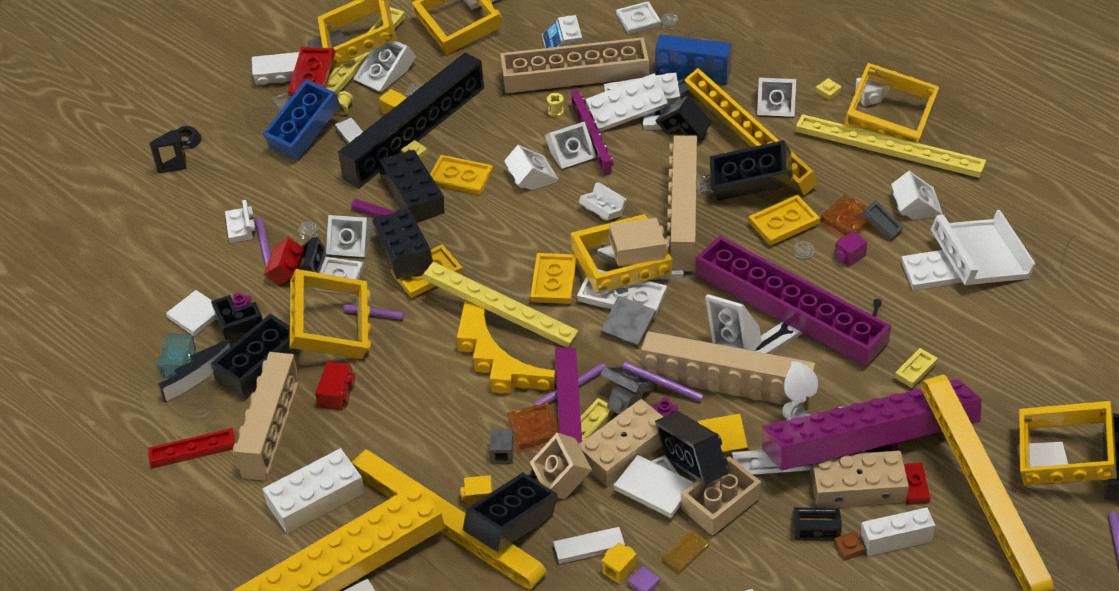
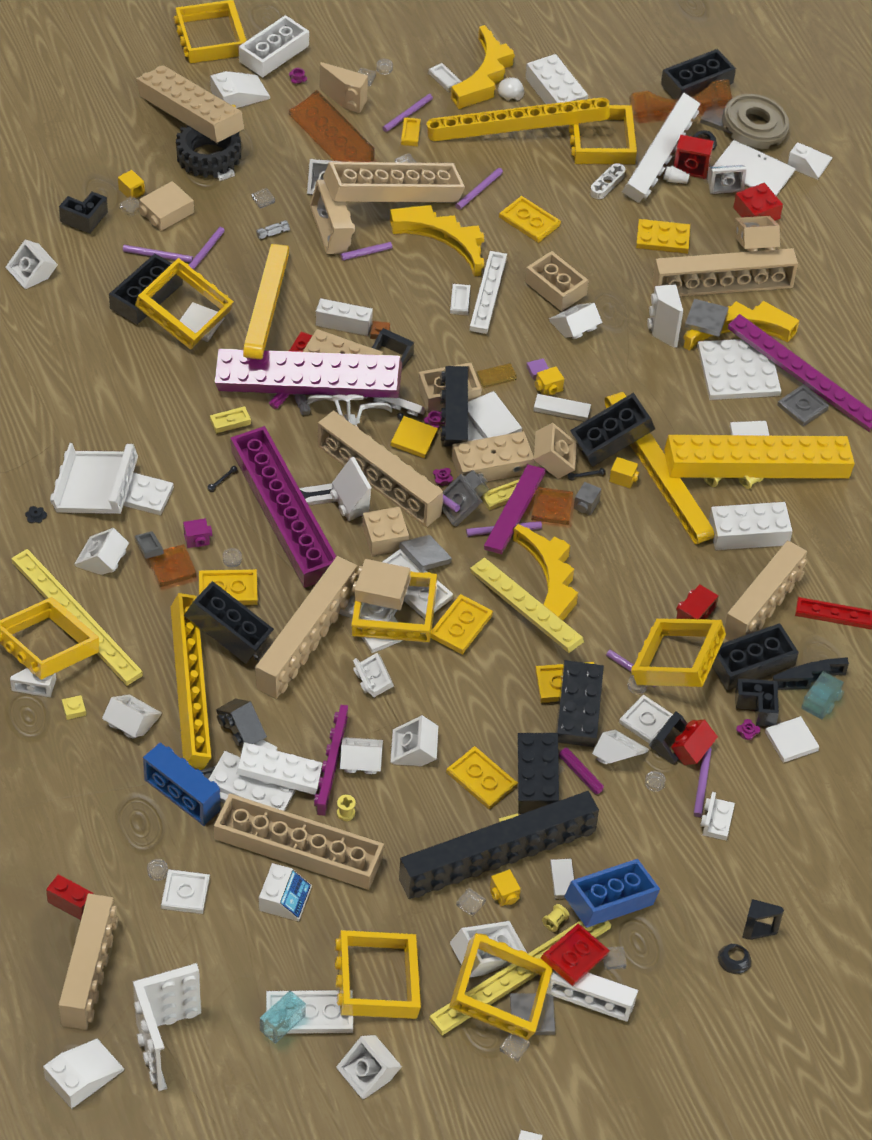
camera: 160 degrees left, 5 degrees up
none -> black plant [25,506,47,523]
none -> tan brick [362,507,409,556]

